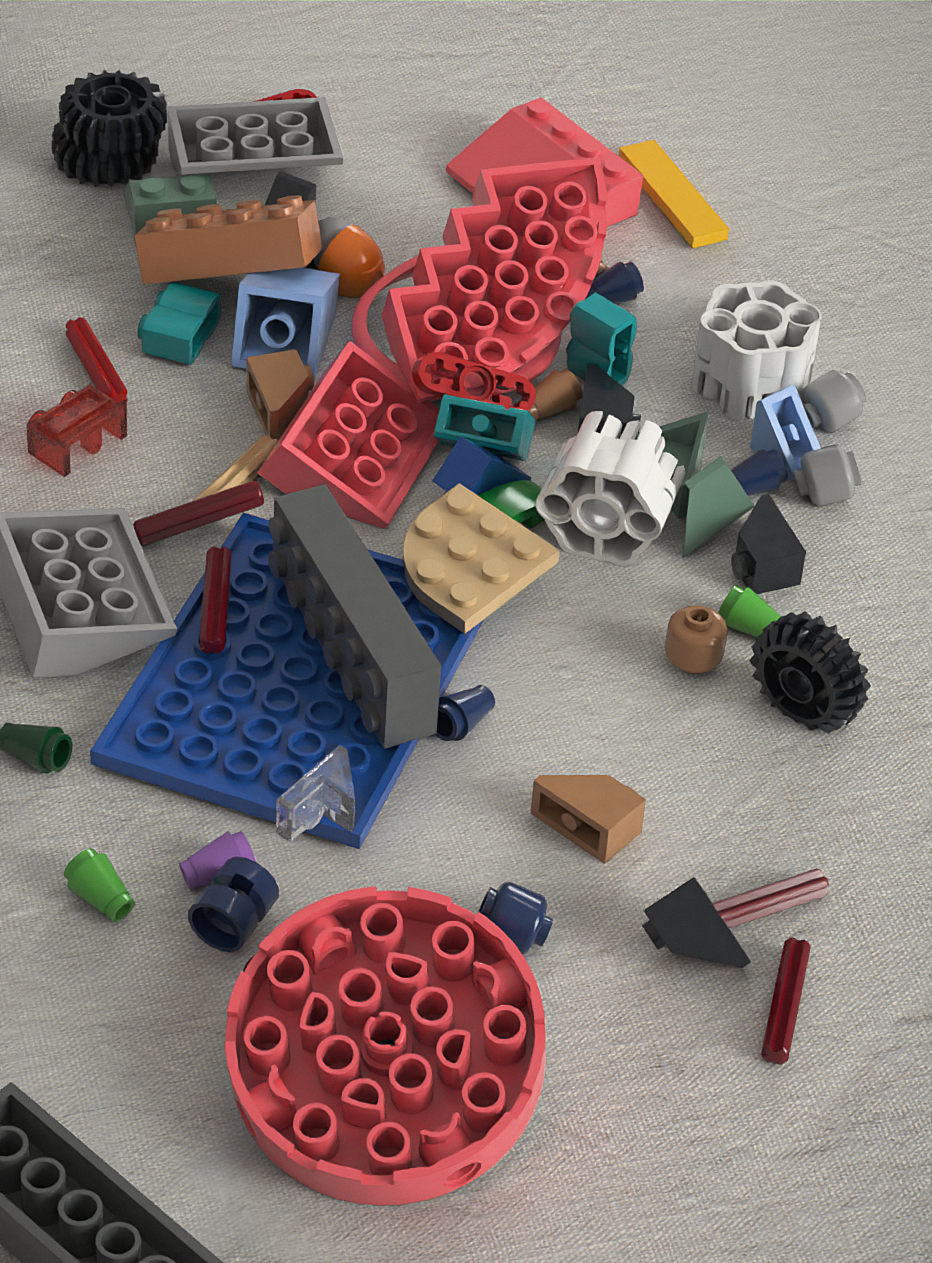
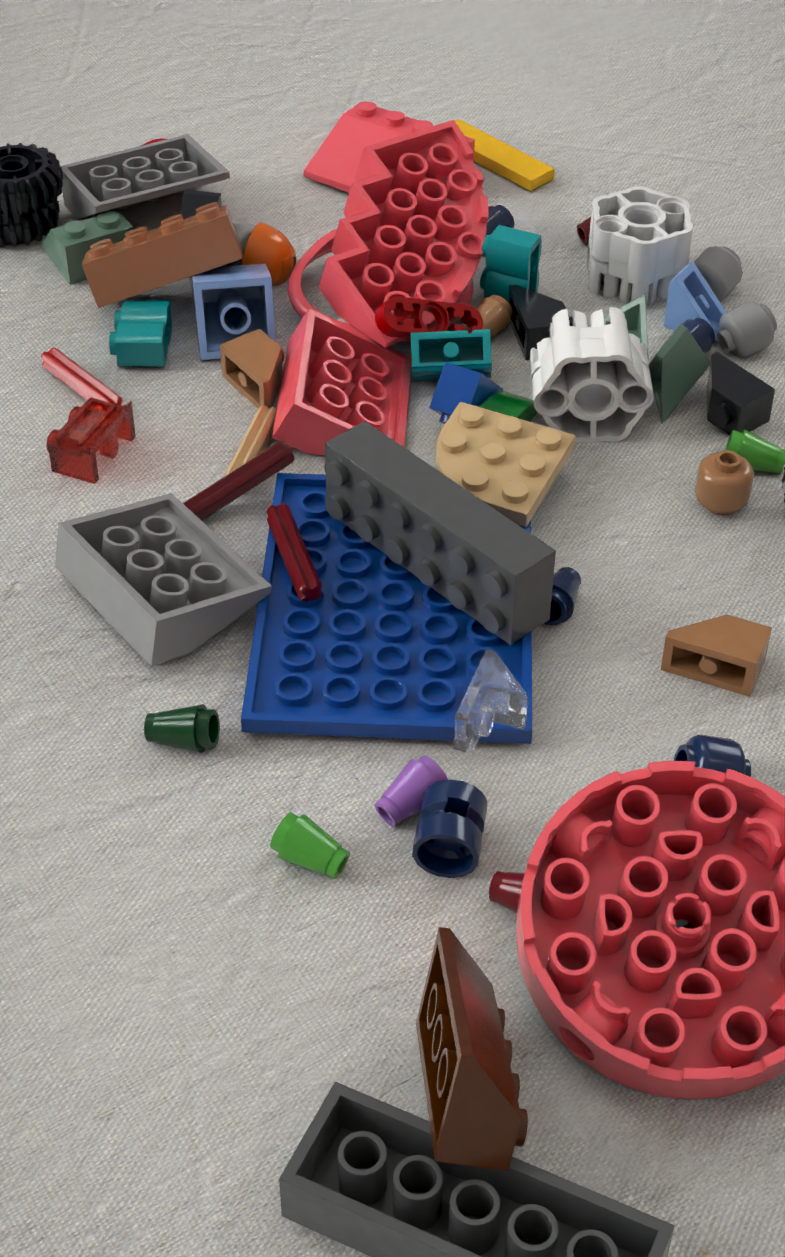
camera: 15 degrees left, 0 degrees up
none -> reddish brown slope [416,927,528,1171]

